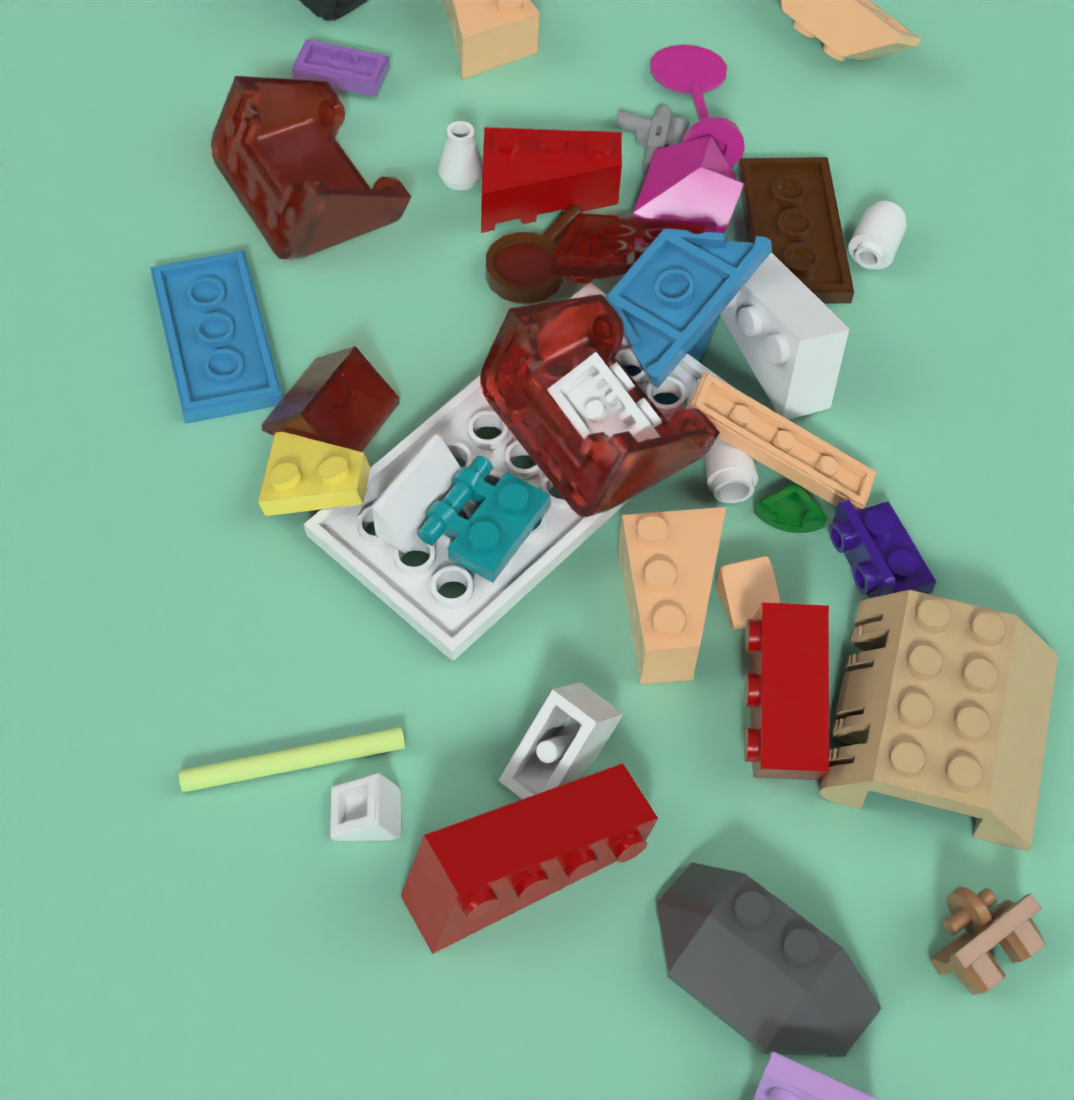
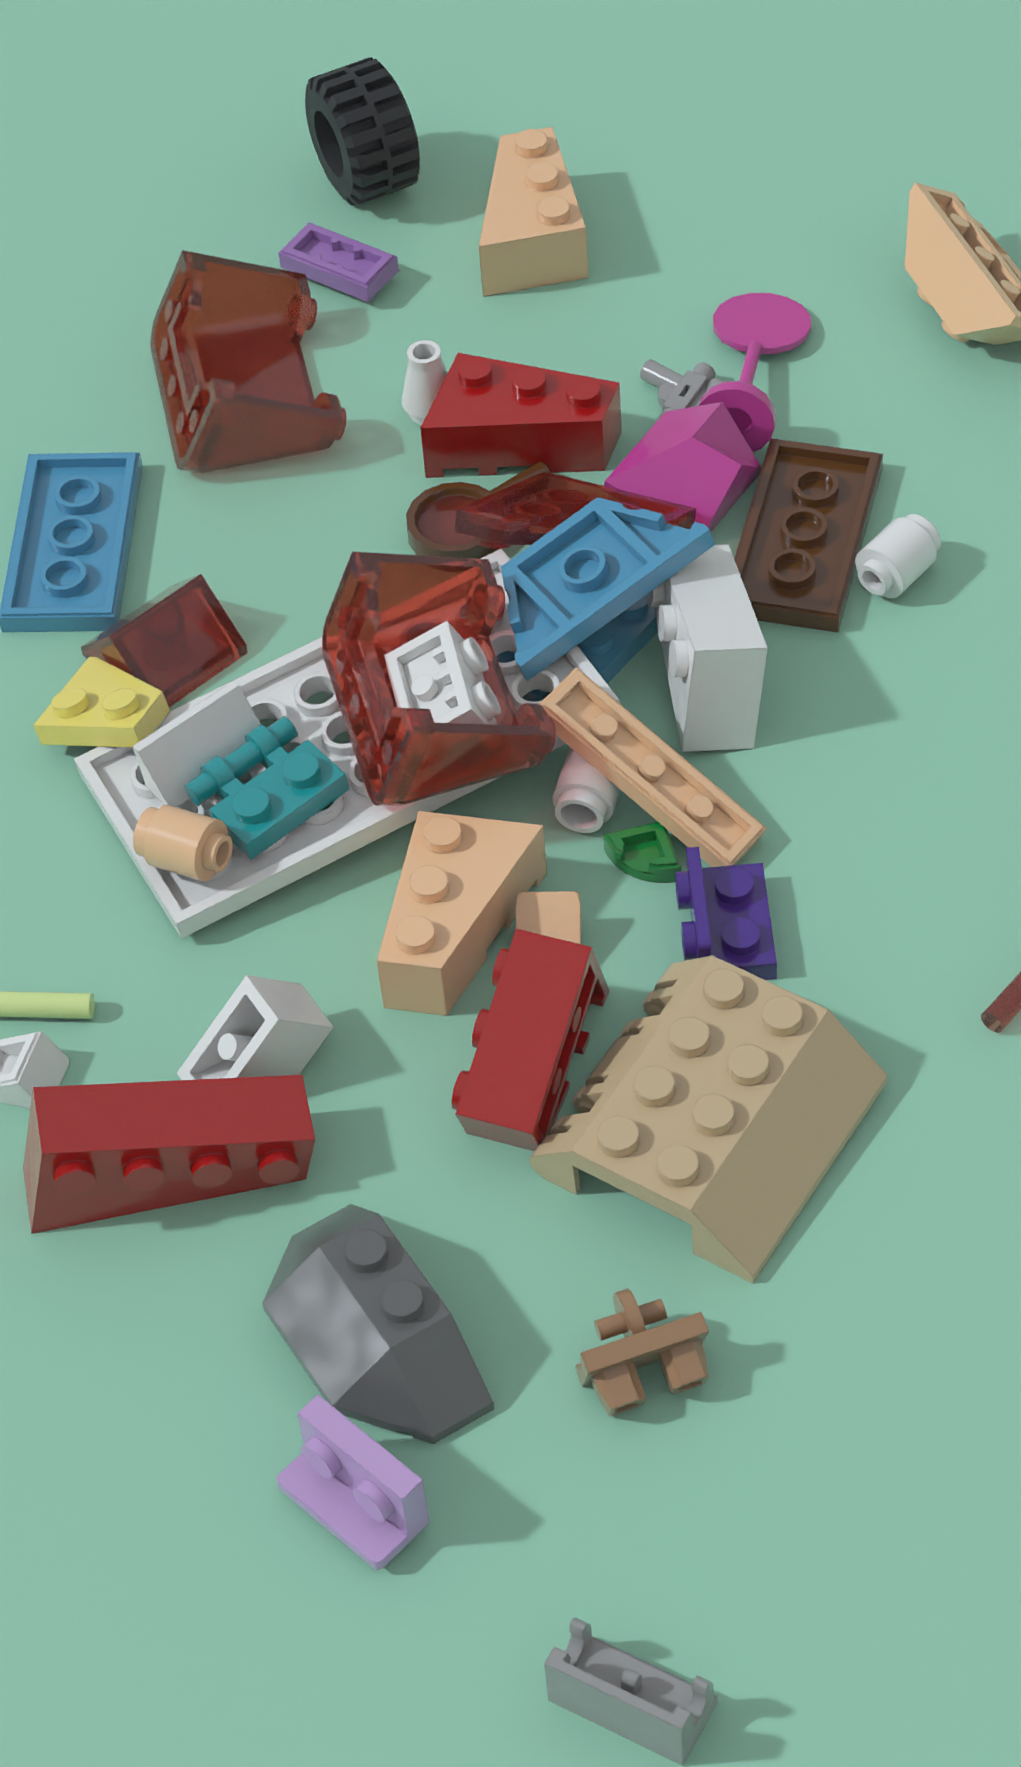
camera: 25 degrees right, 5 degrees down
none -> light nougat brick [133,805,233,881]

